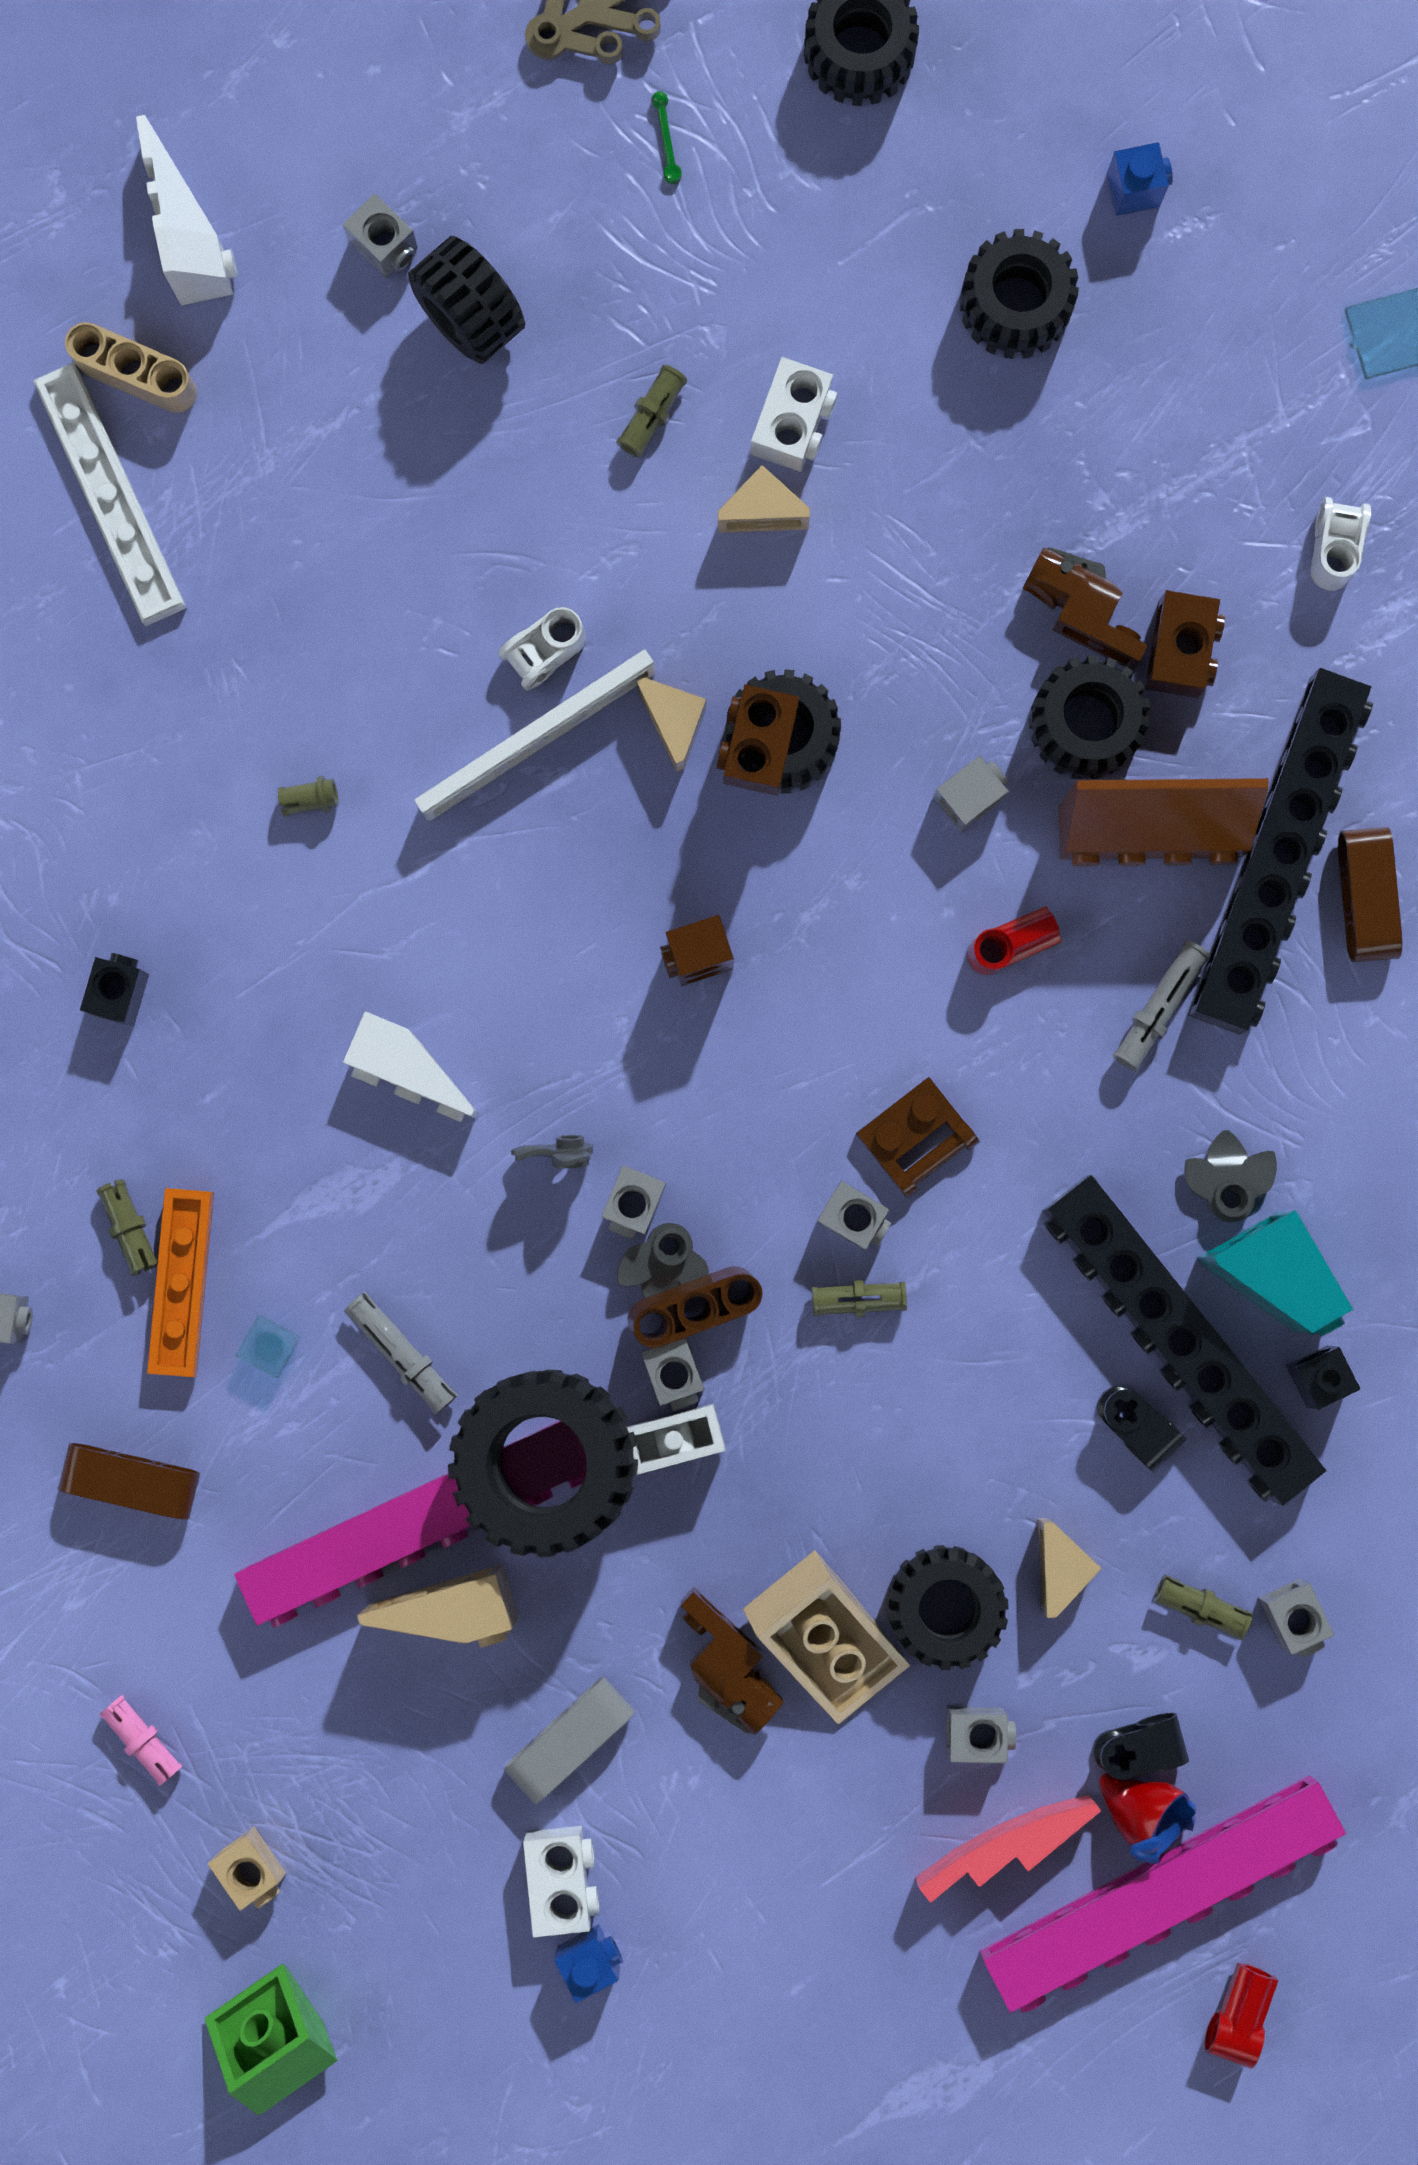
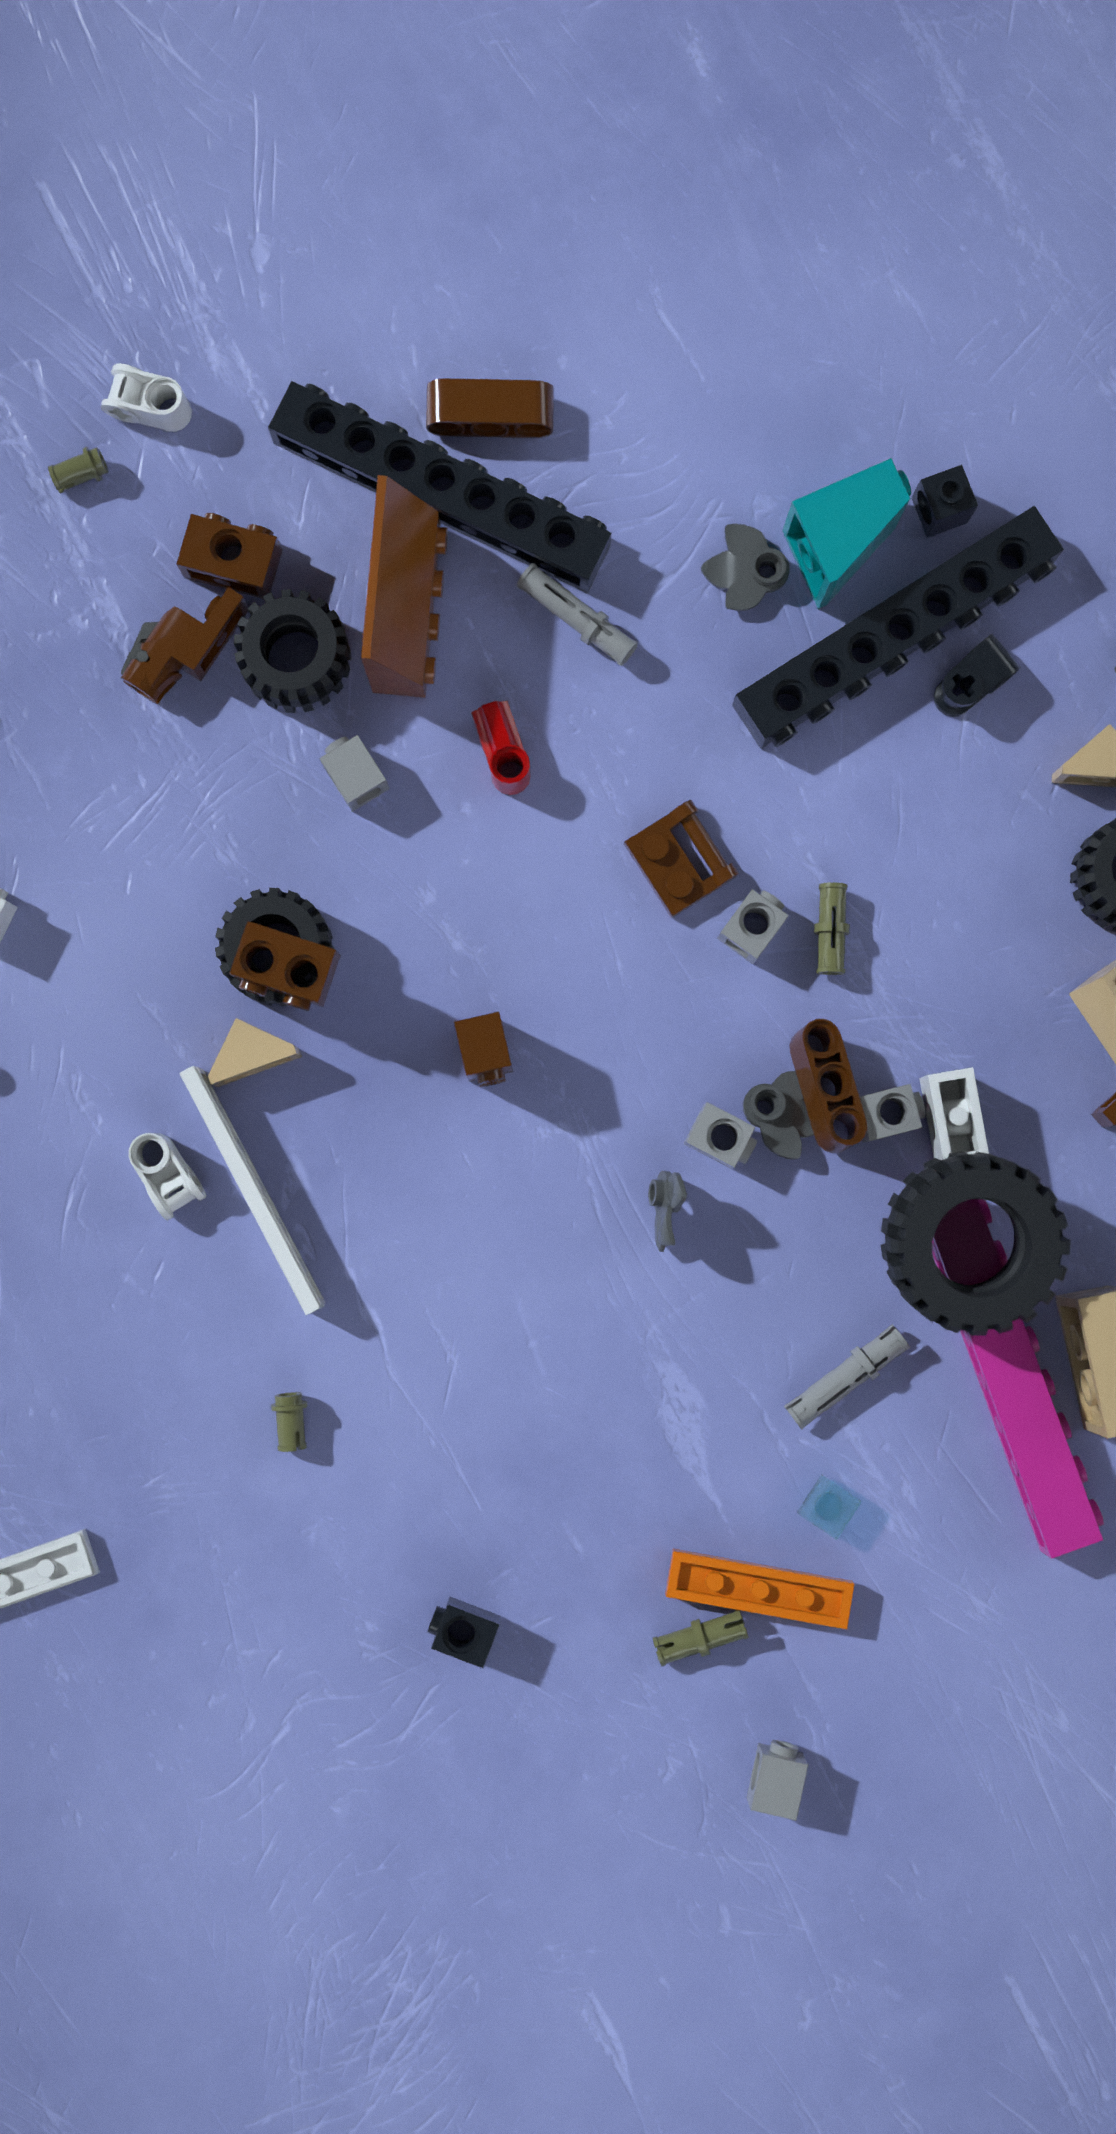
camera: 90 degrees left, 0 degrees up
reddish brown beam [58,1443,200,1520] -> none
white slope [343,1011,478,1122] -> none
tan slope [718,465,810,533] -> none
none -> olive pin [48,446,109,493]

